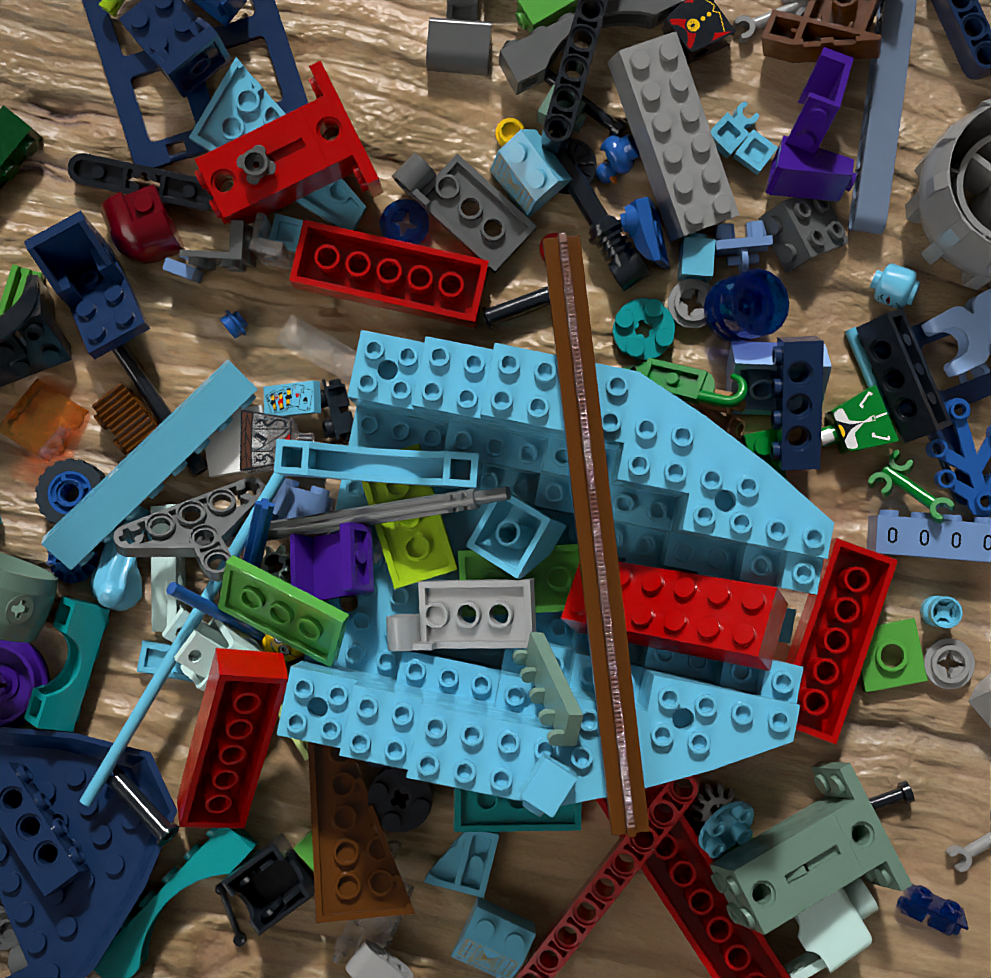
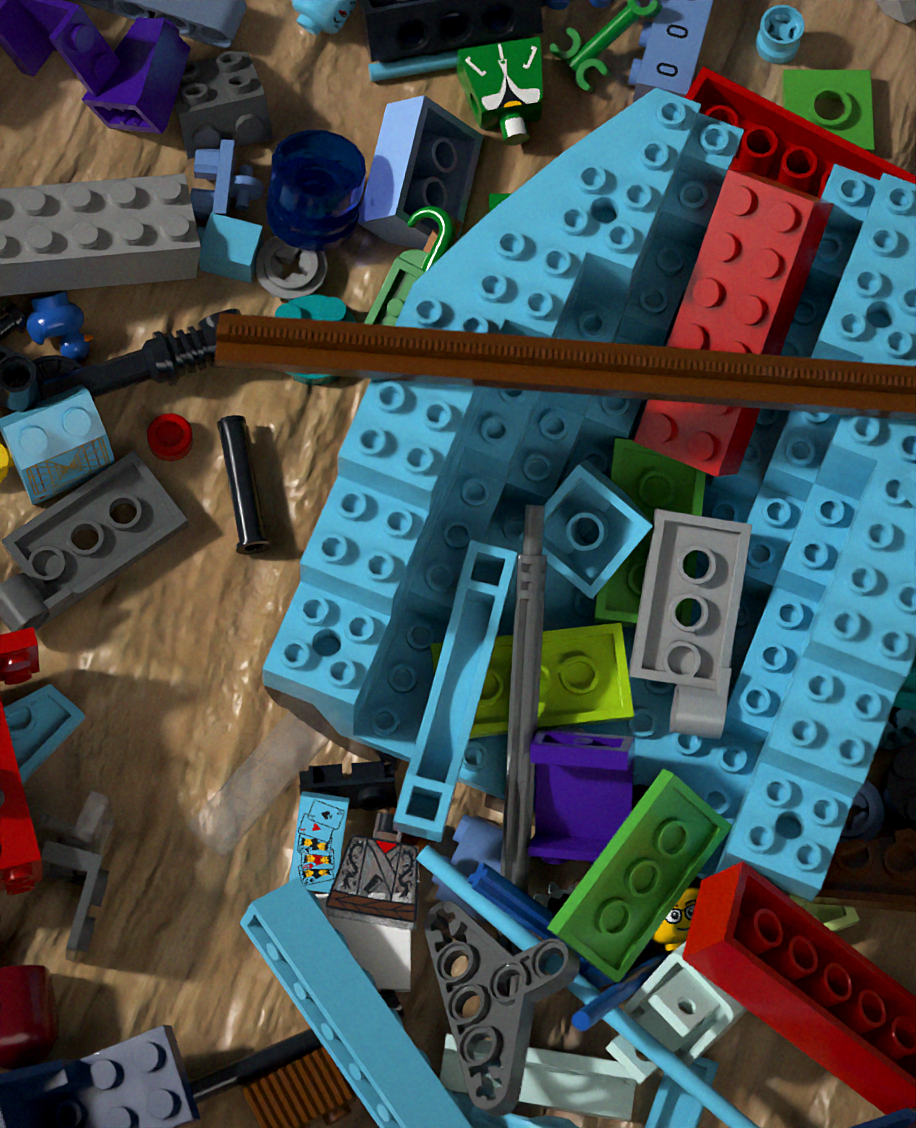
camera: 90 degrees left, 15 degrees down
medium blue tile [162,257,204,284] -> none
blue plate [220,310,248,339] -> none
medium azure plate [268,213,303,253] -> none
red brick [289,219,489,329] -> none
clear blue gear [380,199,429,245] -> none
sand green hinge [512,632,583,746] -> none
blue slope [620,197,670,270] -> none
medium azure plate [711,101,759,158] -> none
medium azure plate [733,129,778,175] -> none
dark blue brick [770,336,824,470] -> none
light grey gear [924,638,975,689] -> none

